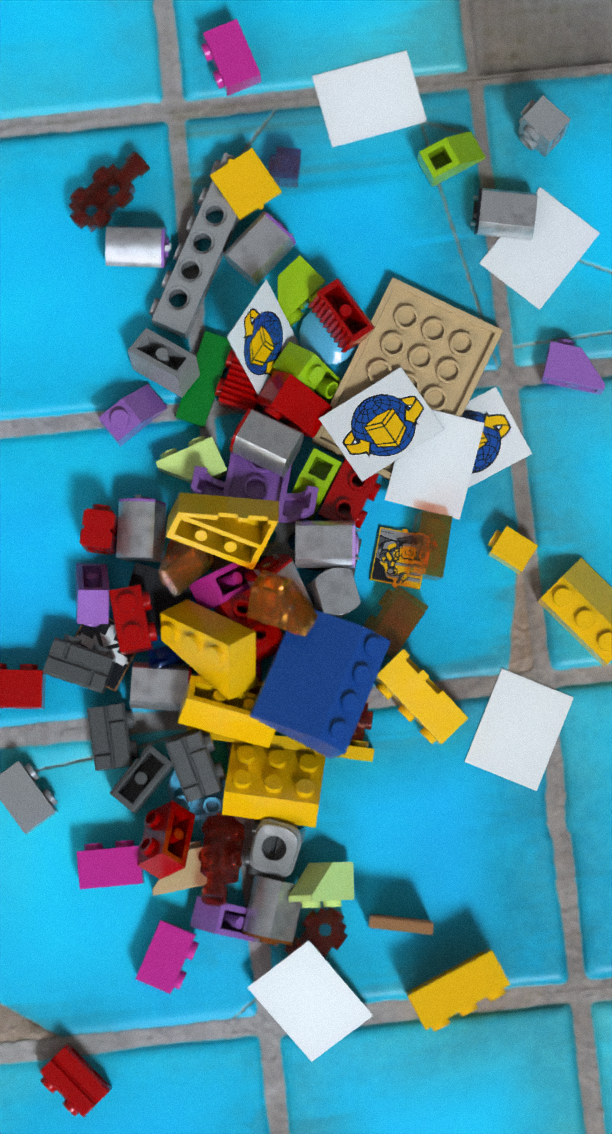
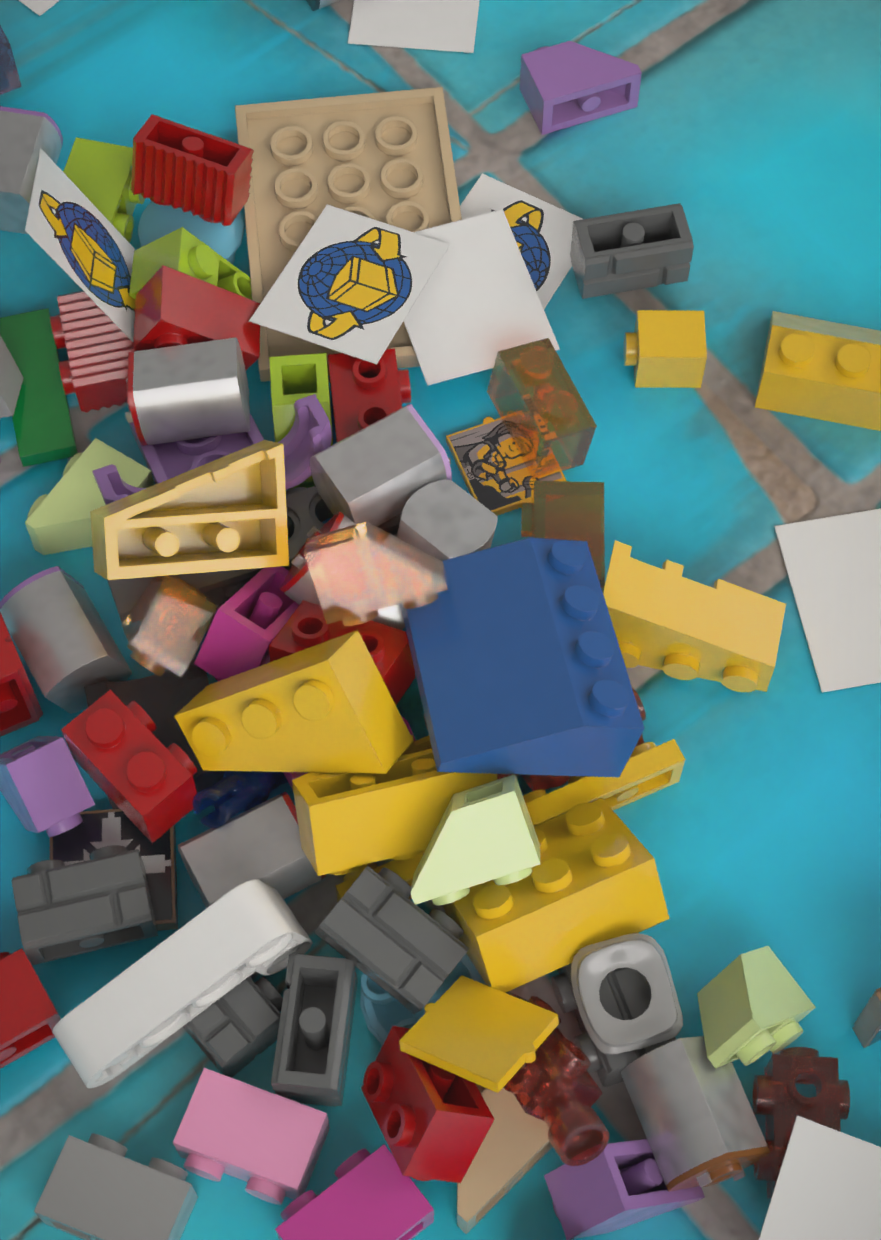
camera: 35 degrees left, 20 degrees down
none -> white beam [52,879,312,1088]
none -> bright pink brick [173,1068,330,1205]
none -> yellow piece [399,975,559,1093]
none -> yellowish green slope [410,774,541,905]
none -> dark grey brick [570,203,694,299]

